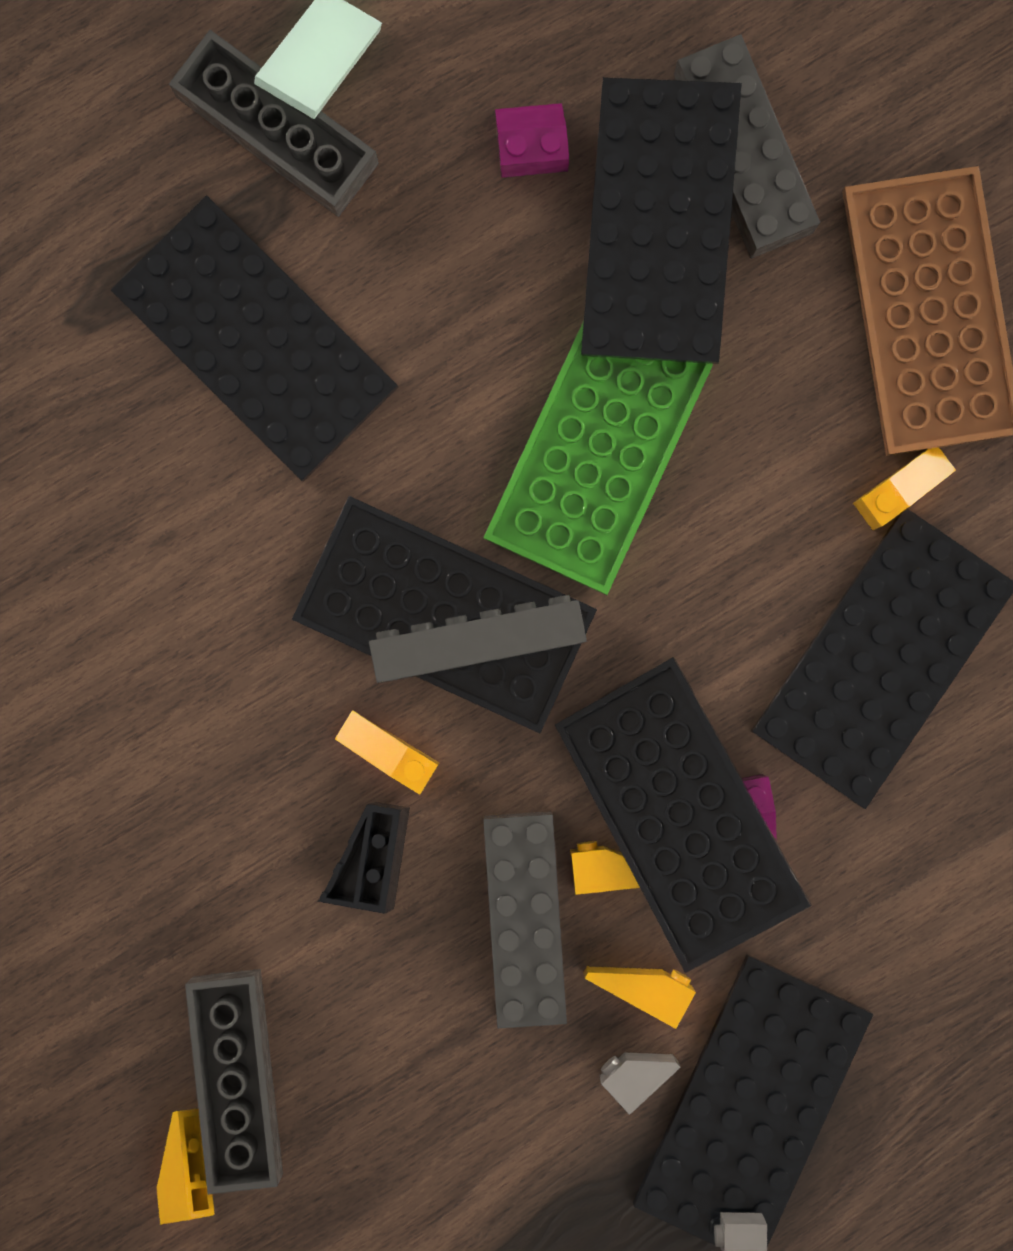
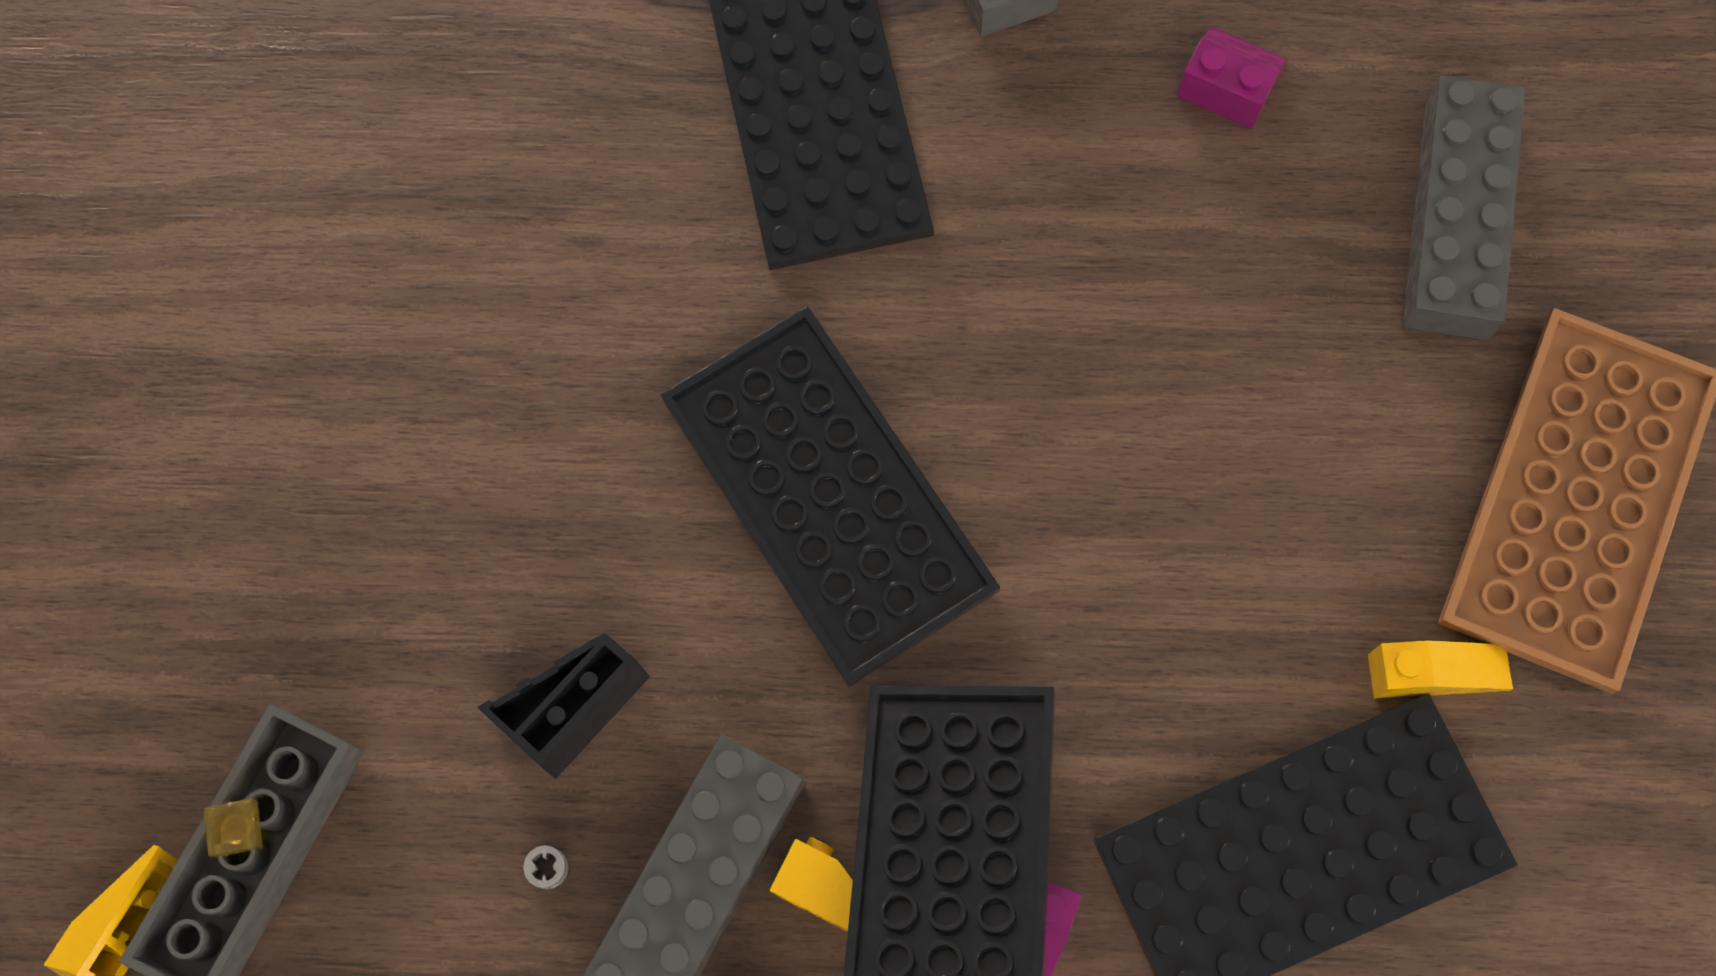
camera: 35 degrees right, 15 degrees down
yellow slope [335,710,439,795] -> none
dark grey brick [369,595,587,683] -> none
bright green plate [483,321,721,596] -> none
black plate [581,77,742,364] -> none
none -> clear yellow plate [203,798,263,858]
none -> light grey bush [523,845,569,890]

